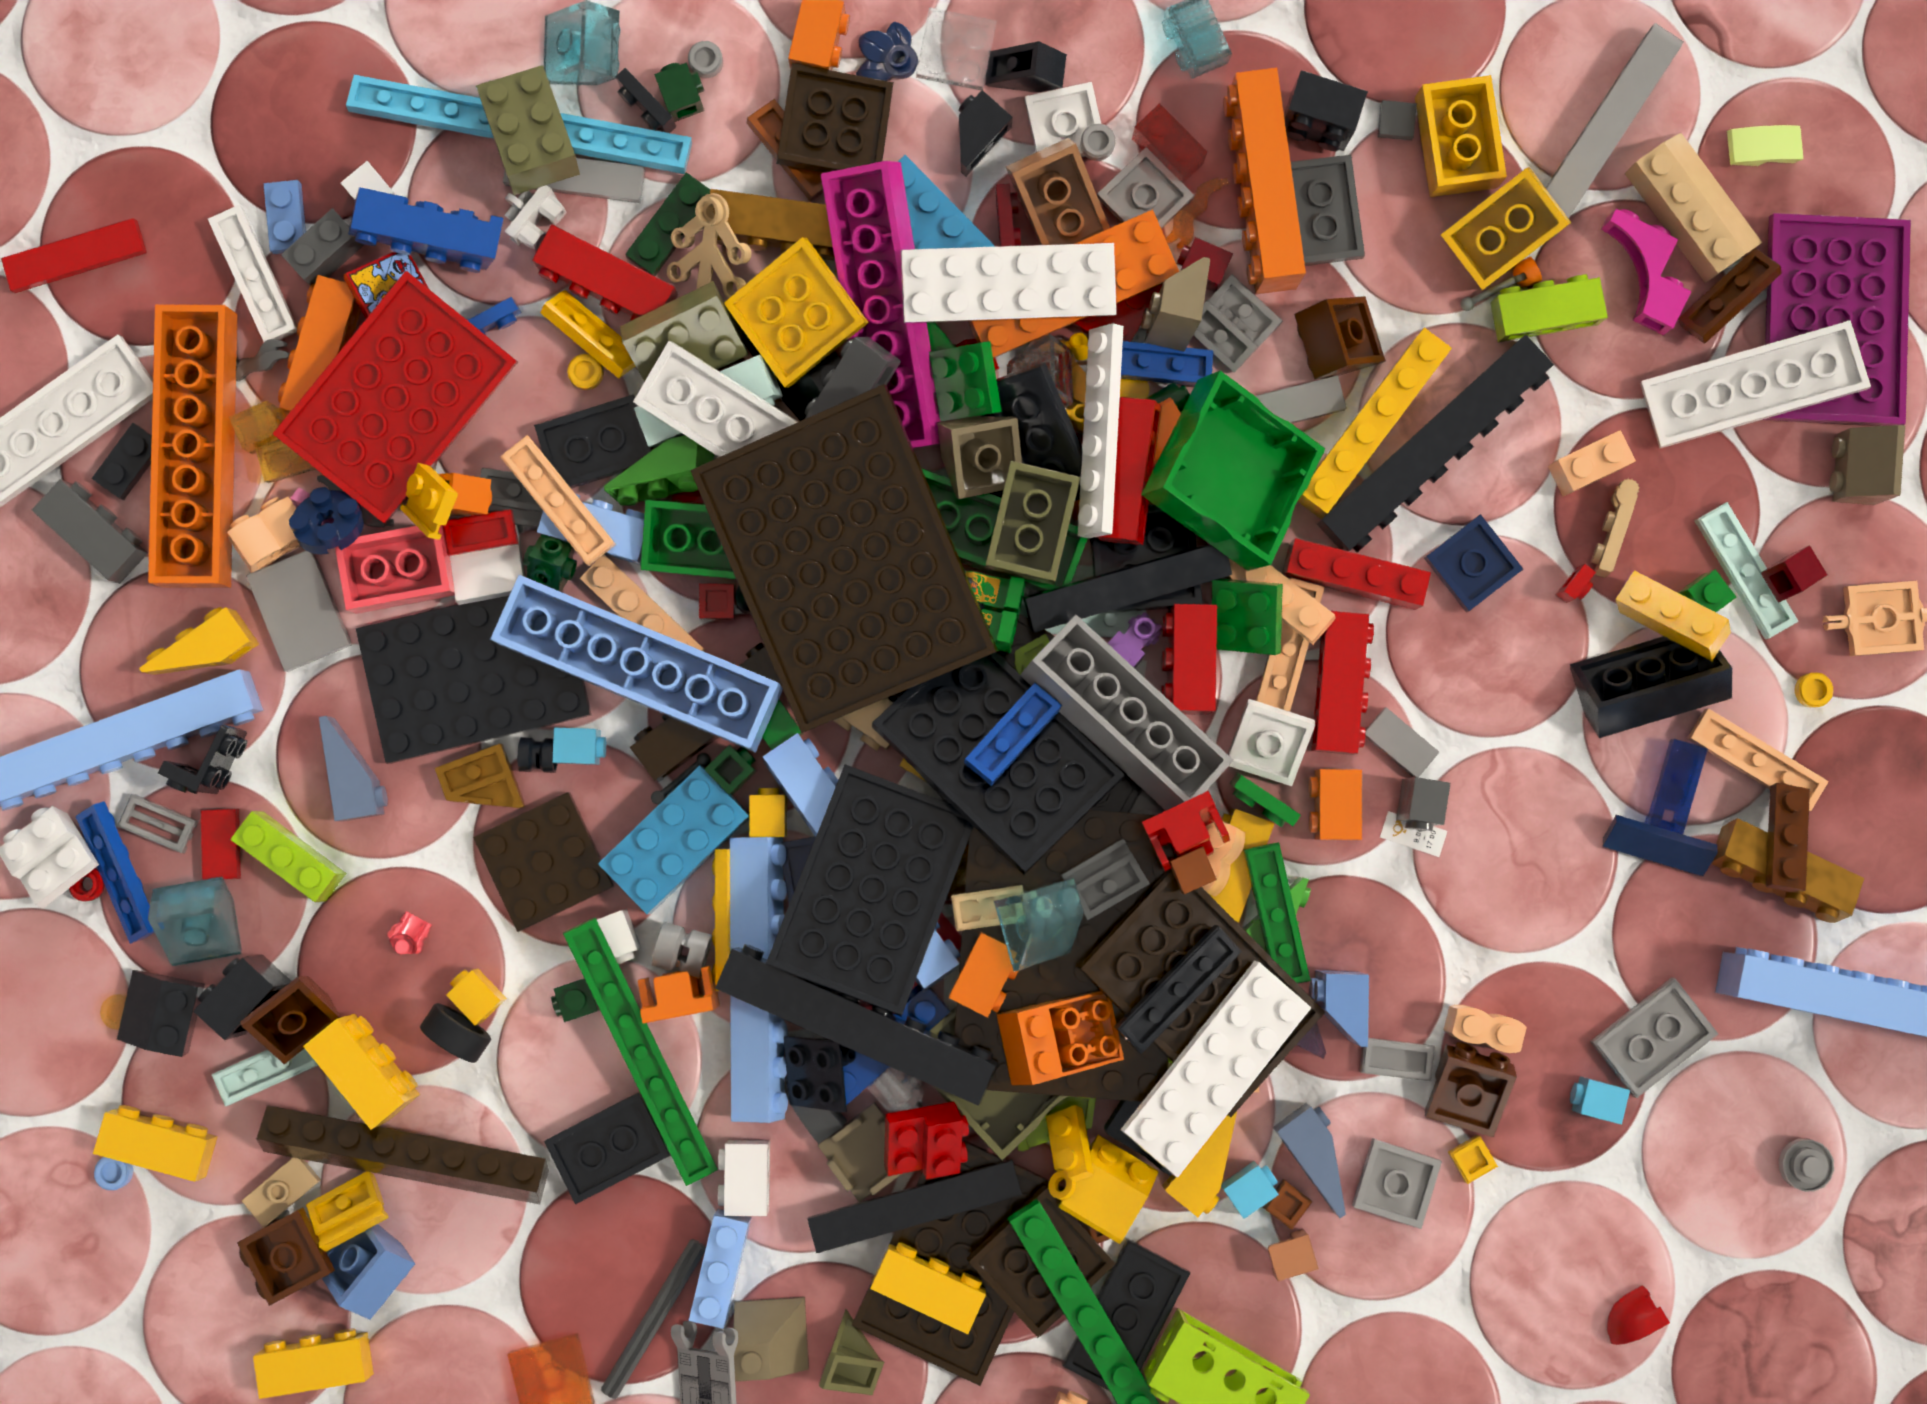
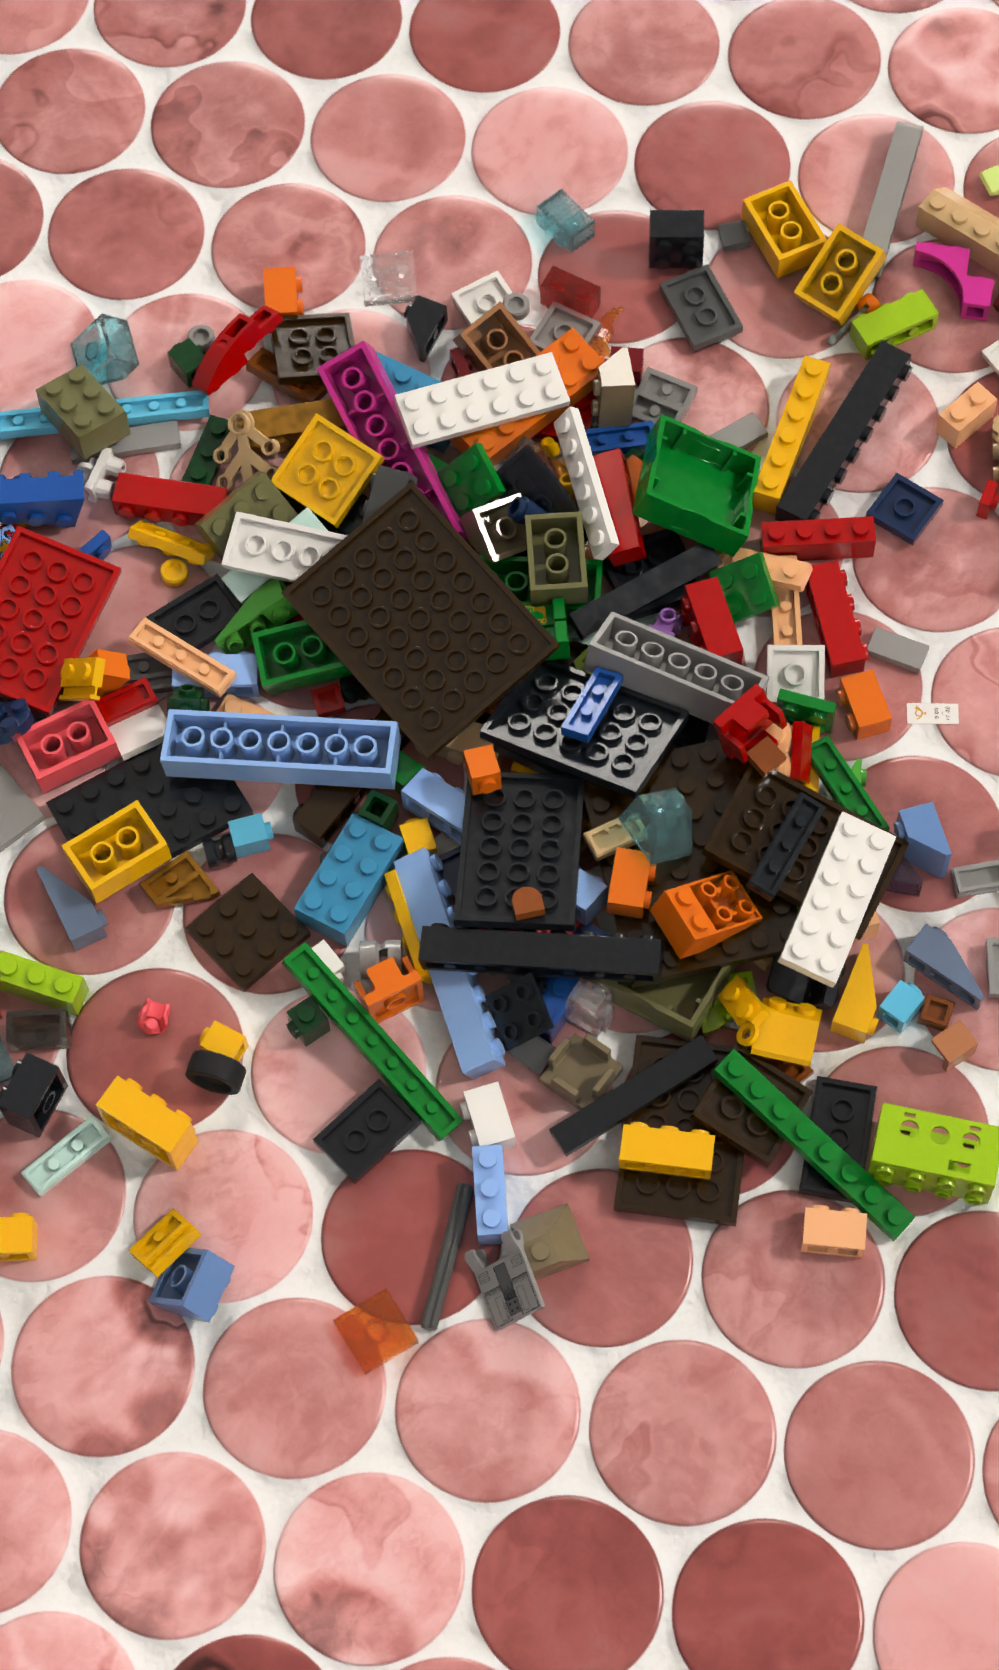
camera: 10 degrees left, 20 degrees down
reddish brown plate [237,1207,335,1306] -> none
reddish brown slope [240,976,340,1064] -> none
tan plate [242,1158,321,1228] -> none
yellow brick [253,1328,374,1399] -> none
dark brown brick [256,1105,549,1205] -> none
black plate [616,68,676,133] -> none
olive slope [819,1309,884,1395] -> none
dark blue plate [856,22,918,81] -> none
red plate [884,1101,969,1180] -> none
black slope [985,41,1067,92] -> none
dark grey plate [1061,839,1150,920] -> none
orange brick [1223,67,1306,295] -> none
reddish brown slope [1294,296,1386,379] -> none
dark grey brick [1396,777,1451,831] -> none
none -> clear smoke panel [6,1008,72,1052]
none -> yellow brick [62,800,172,904]
none -> red slope [192,305,284,396]
none -> orange brick [463,744,502,795]
none -> dark blue cone [508,496,548,525]
none -> dark orange tile [512,887,545,921]
none -> red tile [790,721,813,784]

